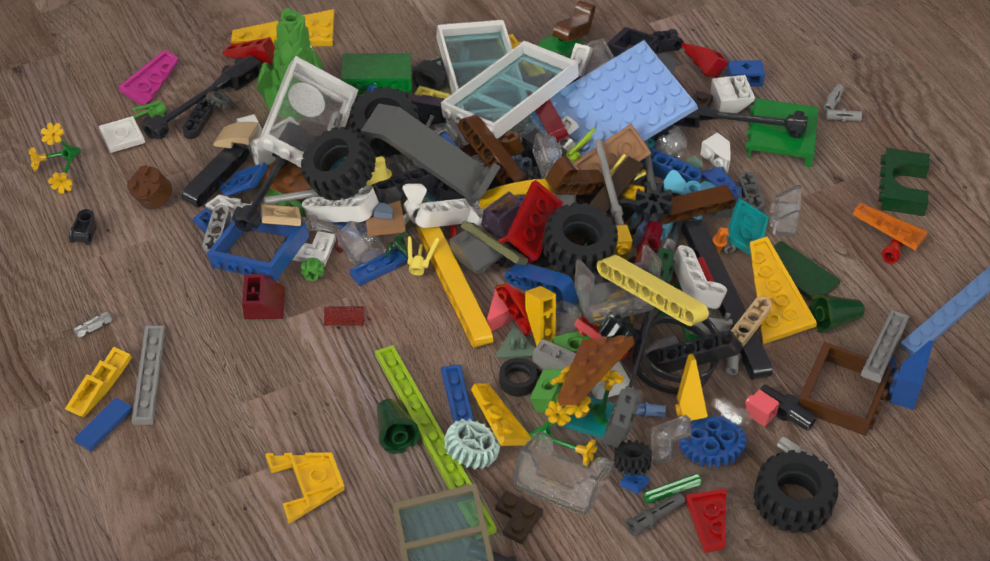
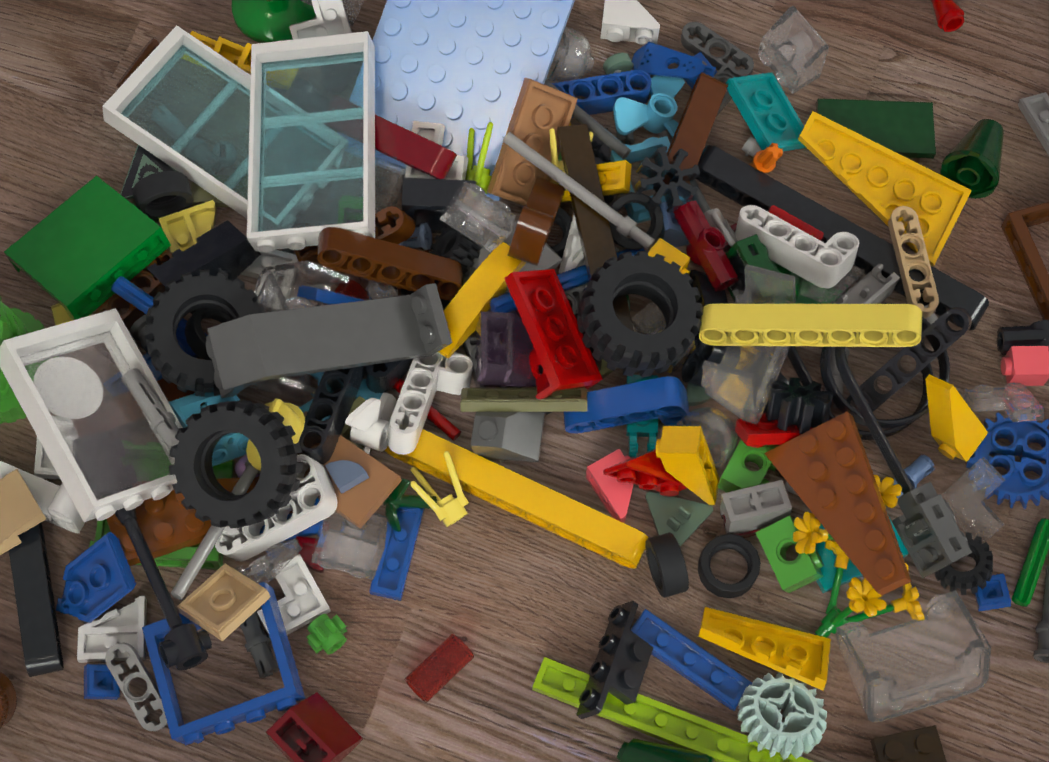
camera: 45 degrees left, 20 degrees up
none -> black bracket [576,601,653,719]
none -> black tyre [646,532,689,598]

